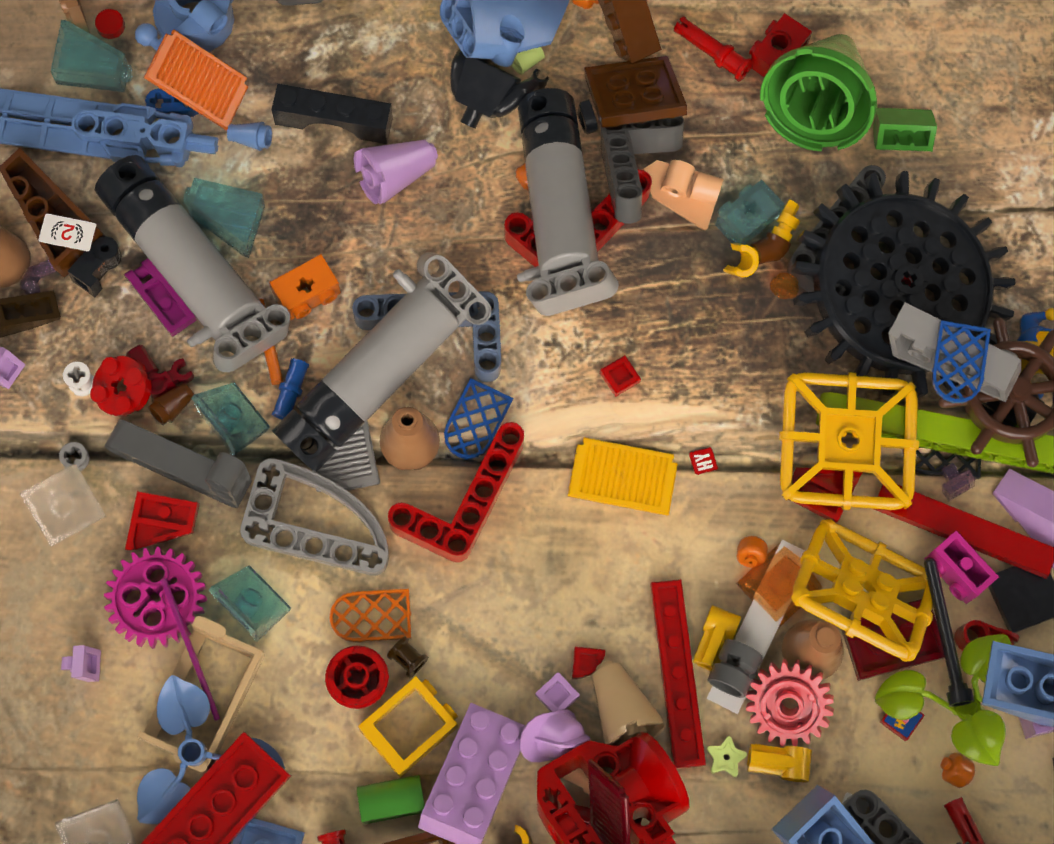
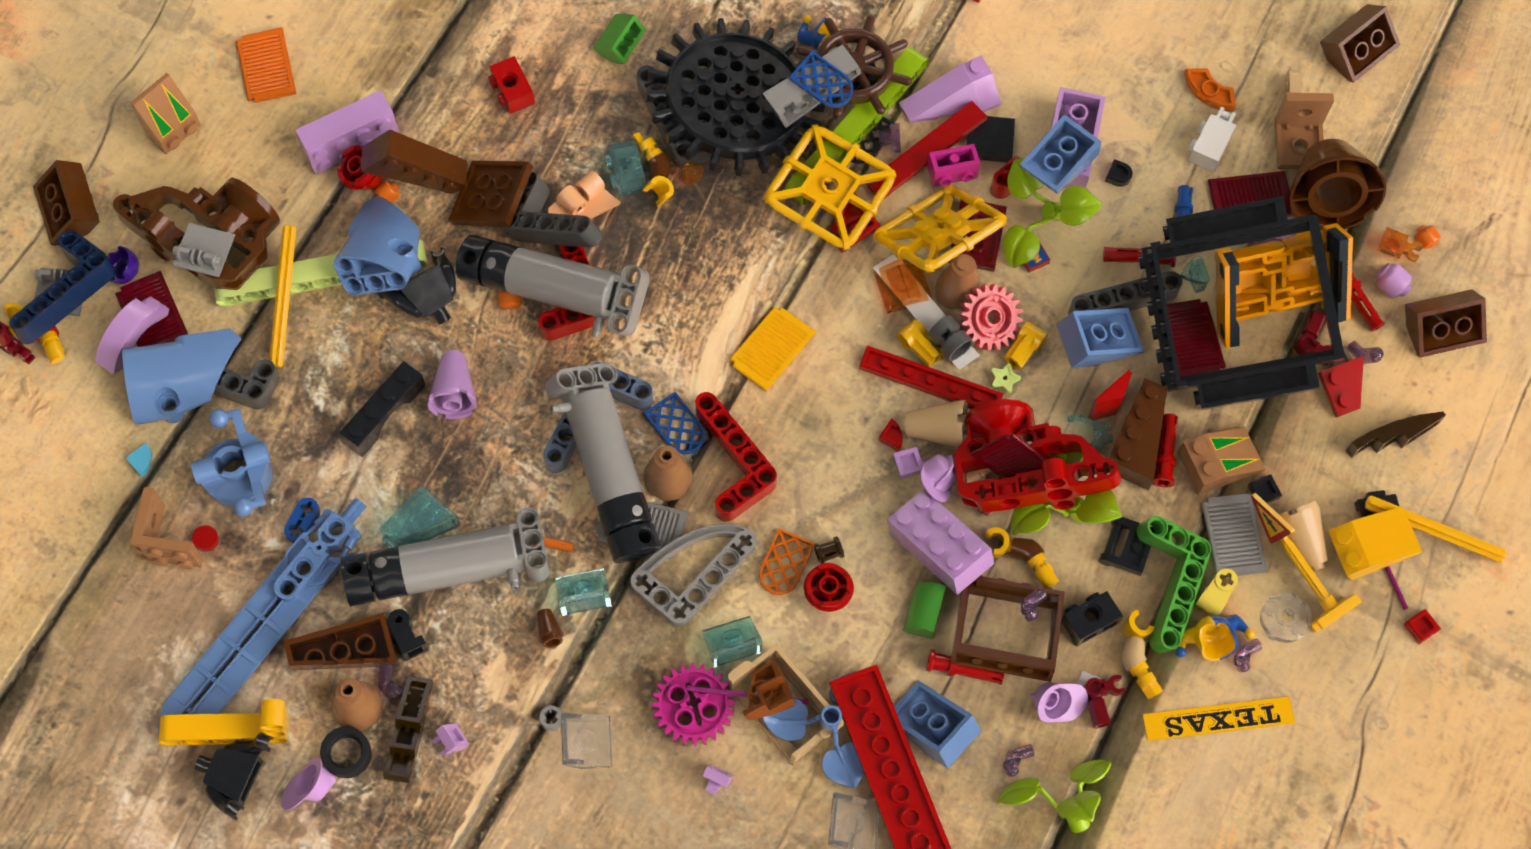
camera: 60 degrees left, 5 degrees down
white sticker [39,214,96,251] -> none
clear light blue slope [51,20,132,93] -> none
white bush [63,362,94,397] -> none
red plate [90,356,152,417] -> none
dark grey beam [104,419,252,508] -> none
magenta plate [124,258,197,337] -> none
red wing [125,491,200,551] -> none
dark red bar [126,345,194,399] -> none
orange window [143,30,248,131] -> none
medium blue cone [227,122,272,151] -> none
orange brick [269,254,341,321] -> none
blue pin [271,358,309,420] -> none
yellow window [358,676,458,778] -> none
black tile [577,100,598,134] -> none
red tile [600,355,641,397] -> none
red pin [673,16,754,82] -> none
red sticker [689,447,718,475] -> none
orange piece [737,536,768,569] -> none
bright green cone [760,34,877,151] -> none
black piece [924,558,974,707] -> none
orange piece [940,753,975,788] -> none
none -> dark orange slope [743,659,796,720]

